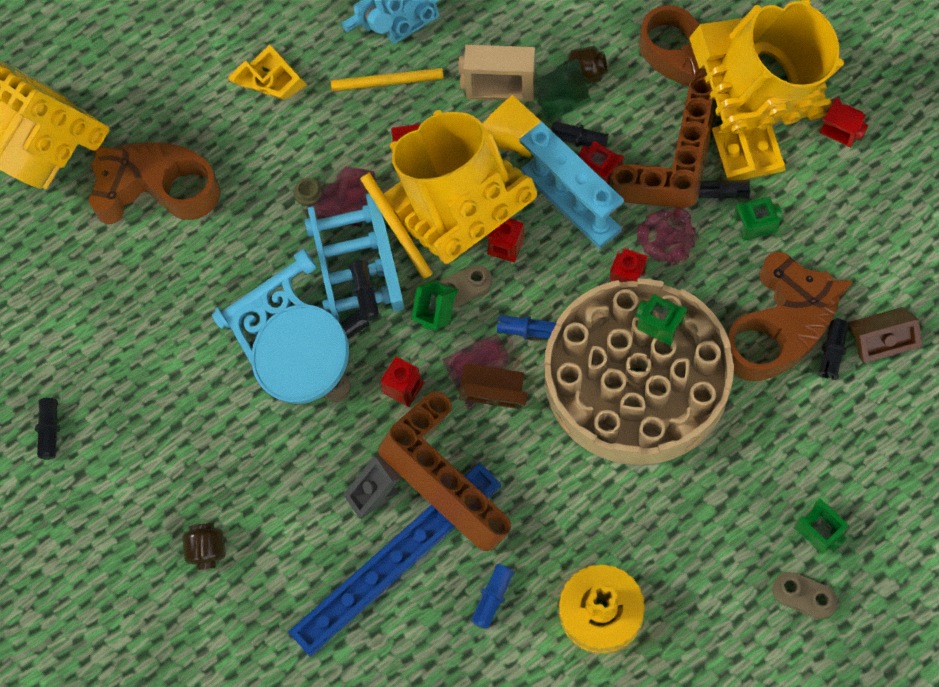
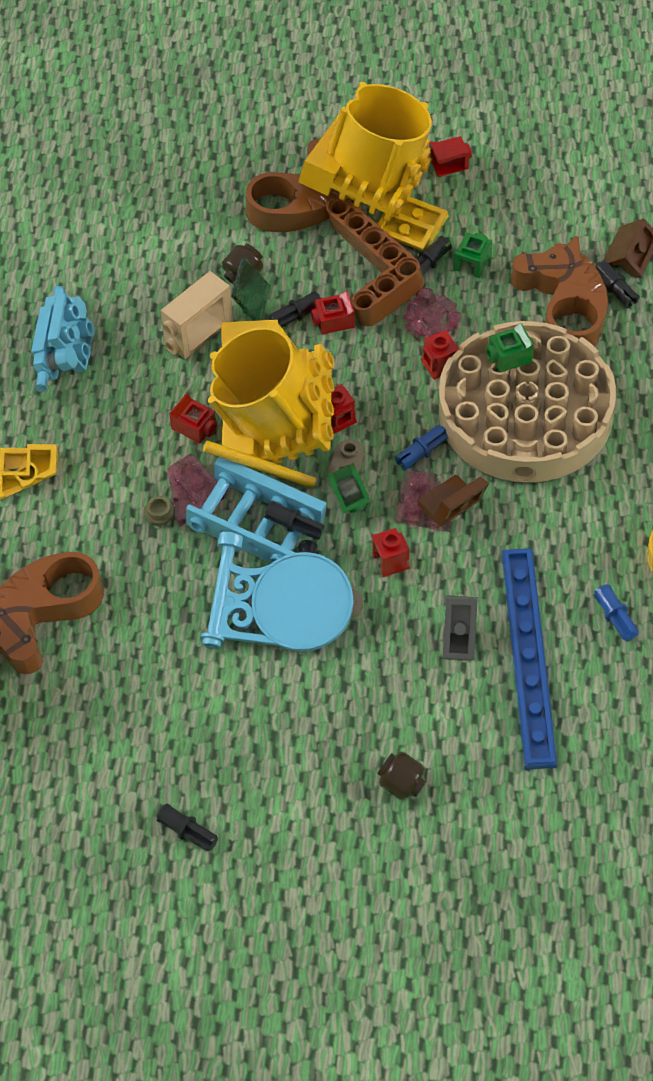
camera: 55 degrees left, 10 degrees down
yellow bar [331,68,444,91] -> none
dark orange beam [378,391,511,551] -> none
medium azure fence [519,122,624,249] -> none

